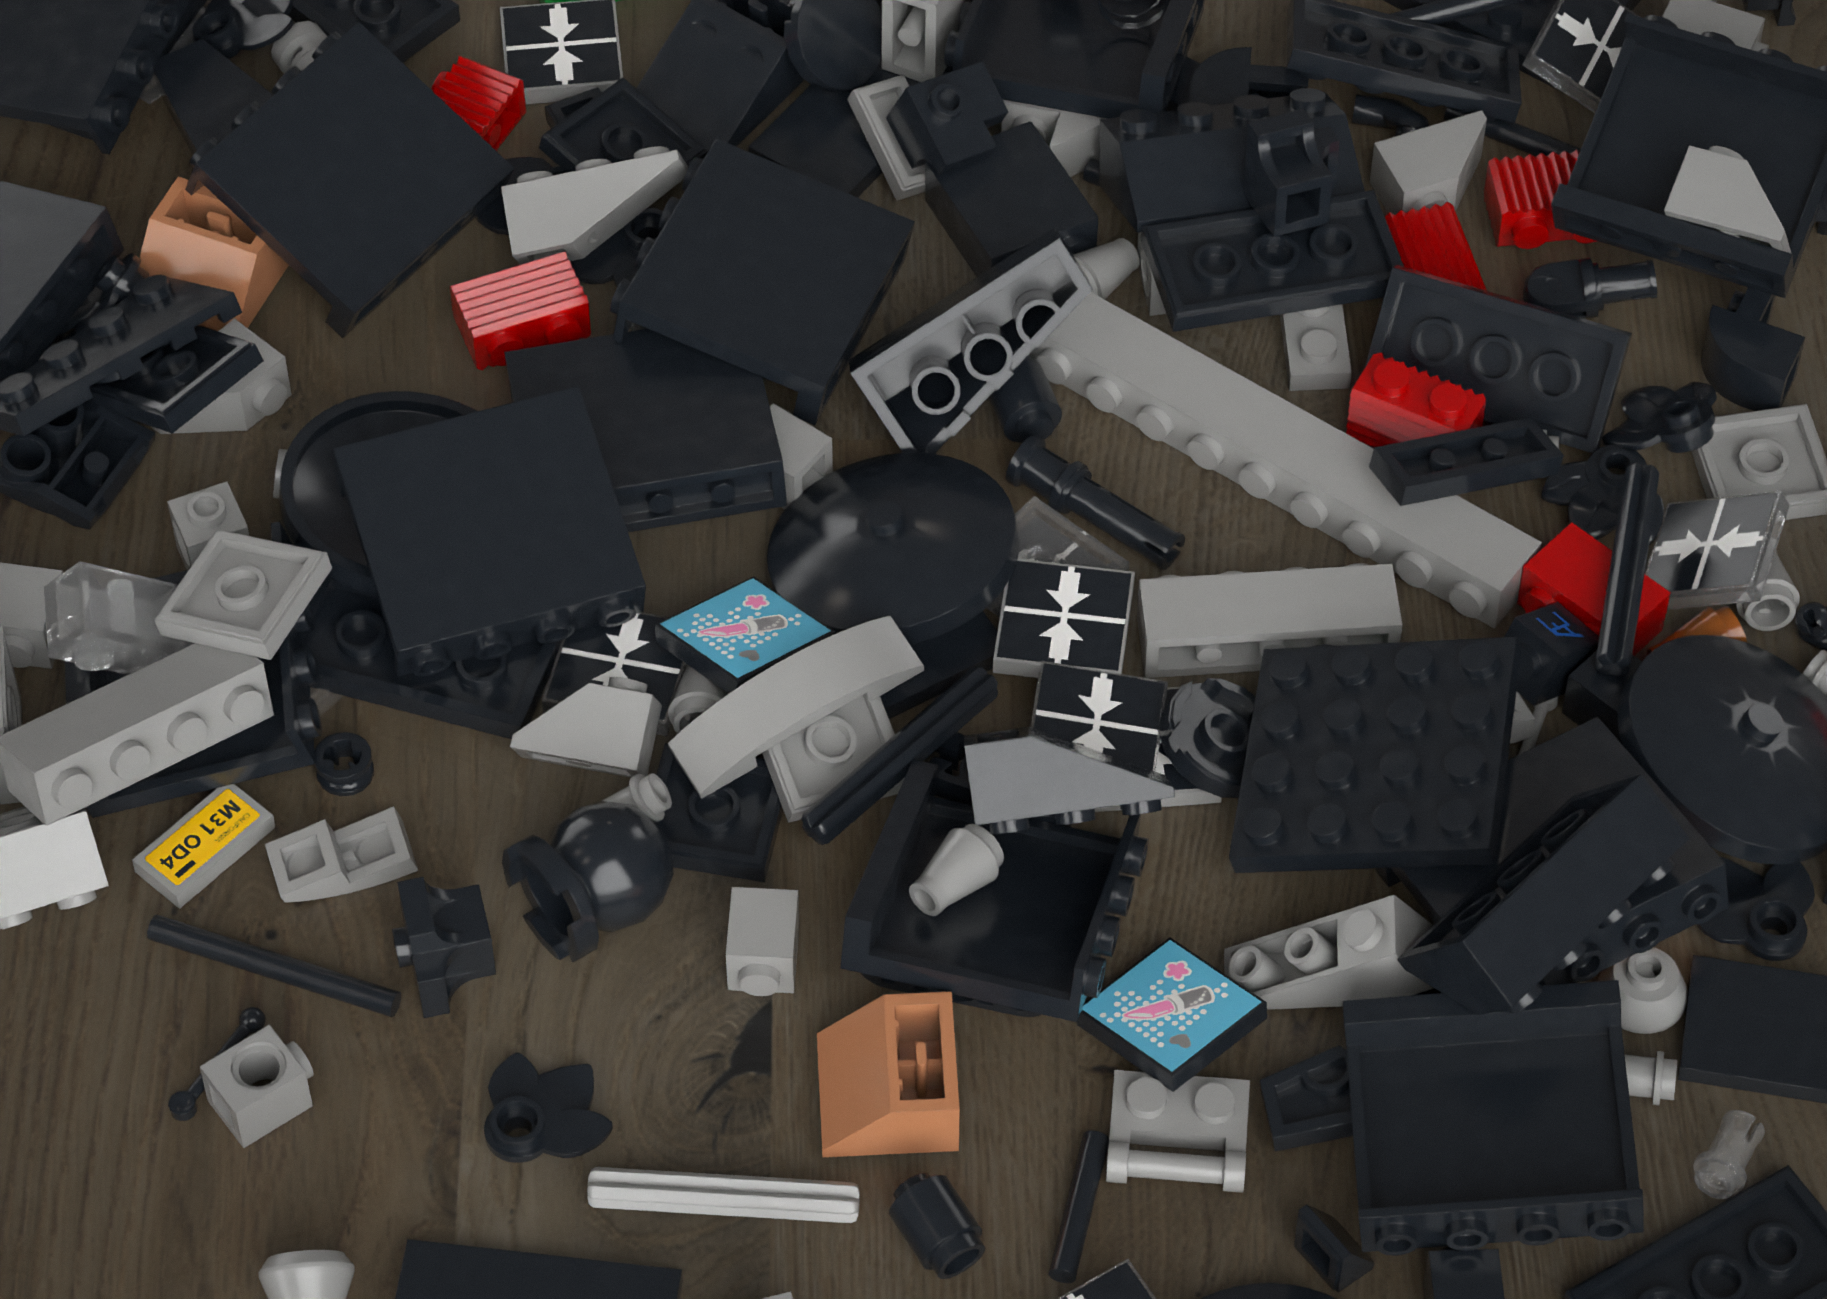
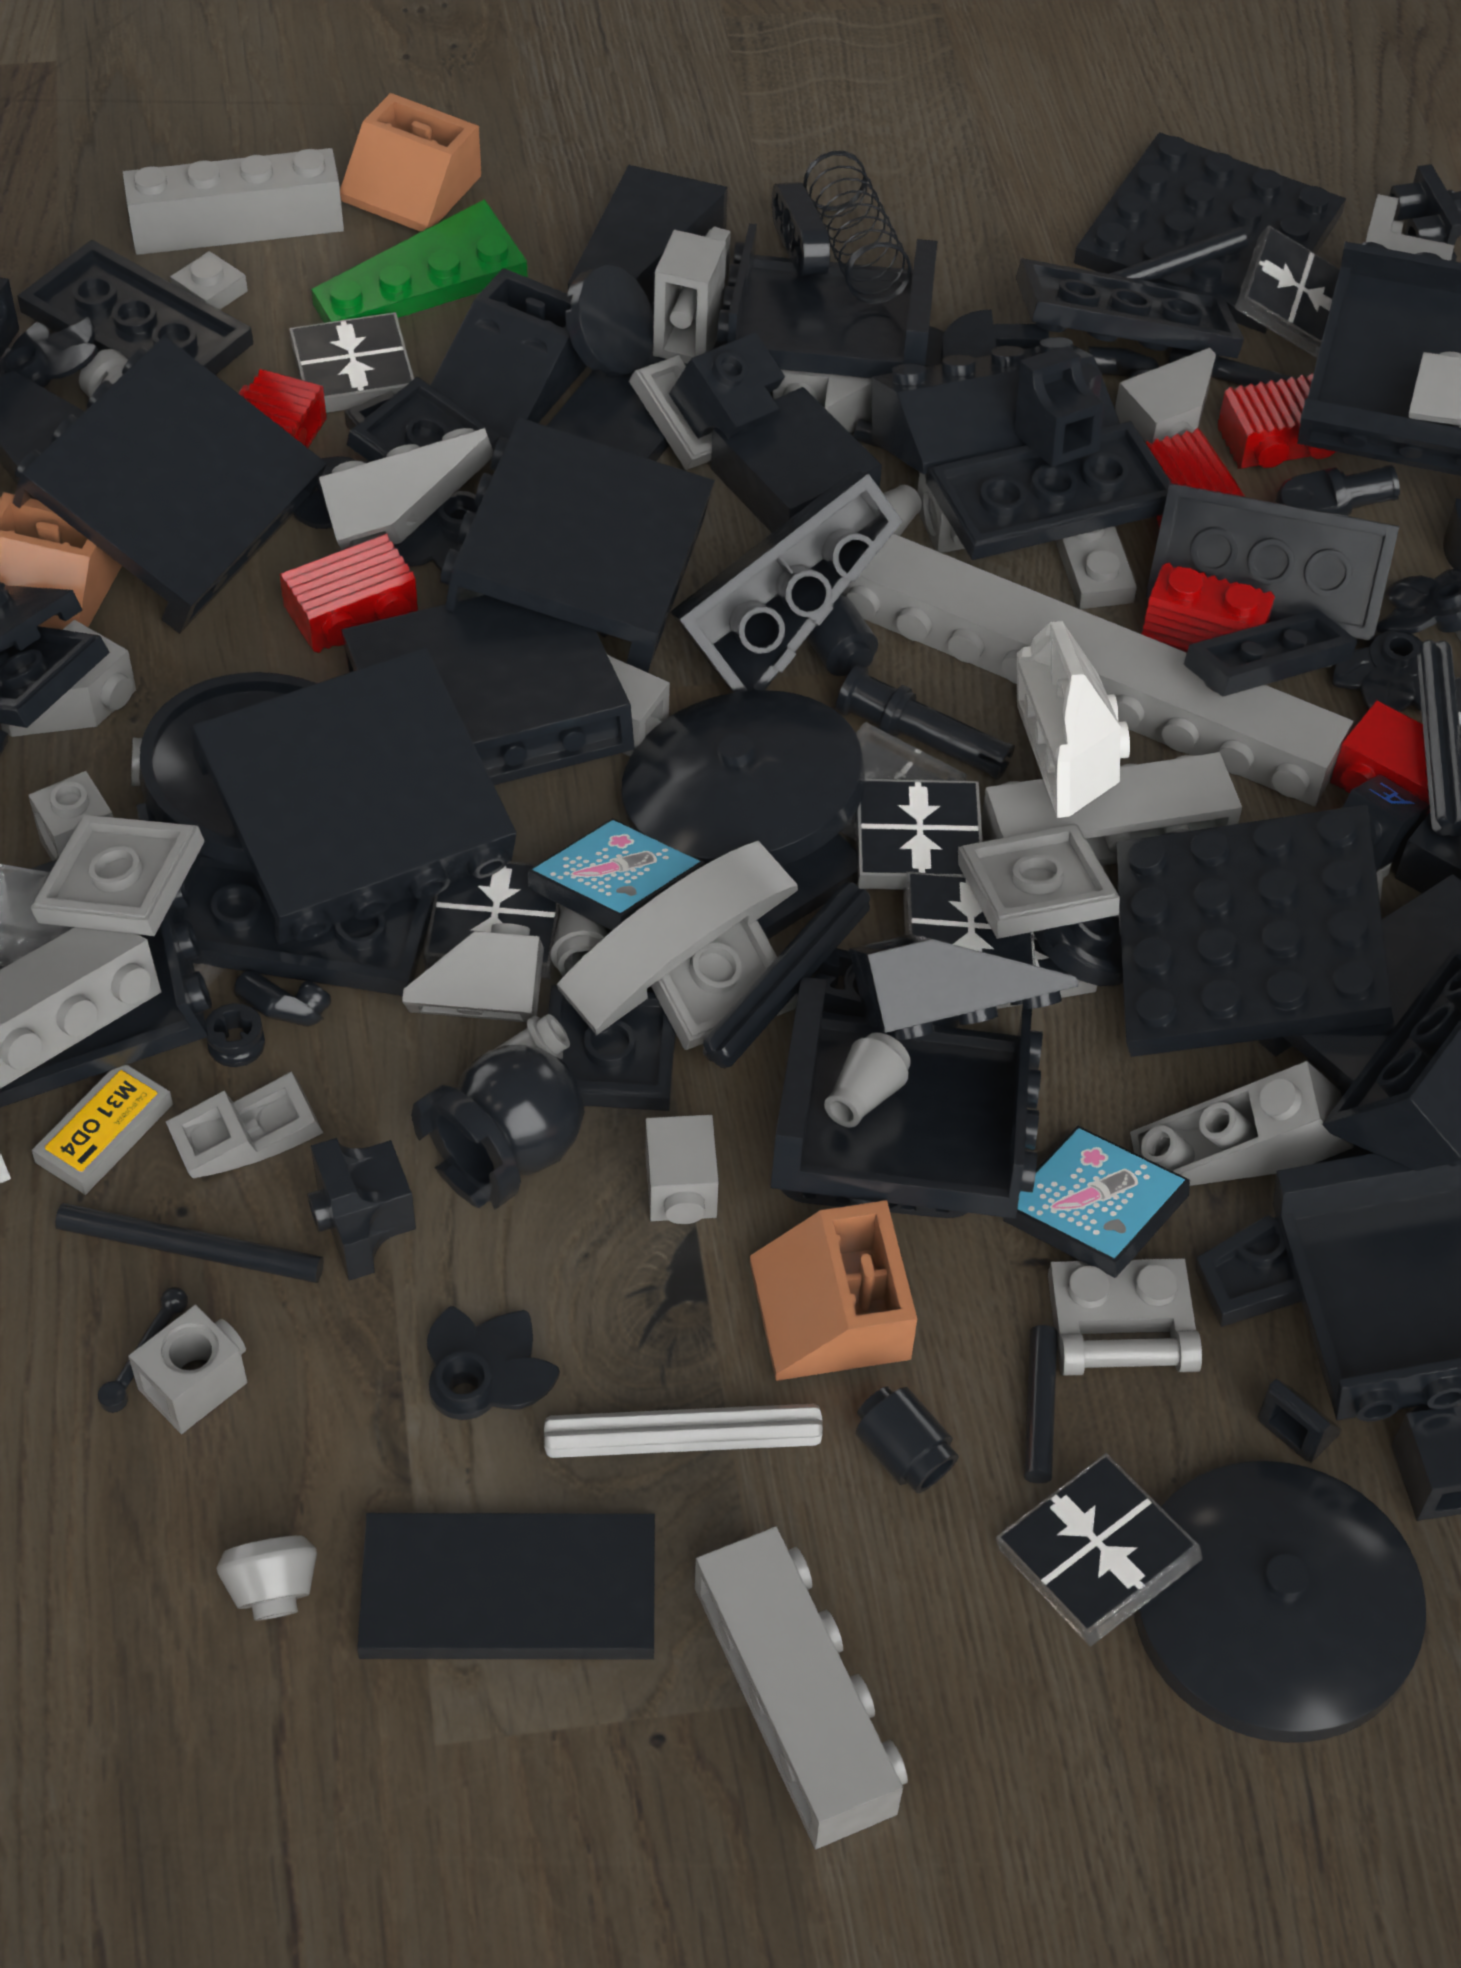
camera: 10 degrees left, 0 degrees up
none -> black arm [234,970,331,1027]
none -> light grey tile [958,824,1120,939]
none -> white wedge [1017,621,1130,818]

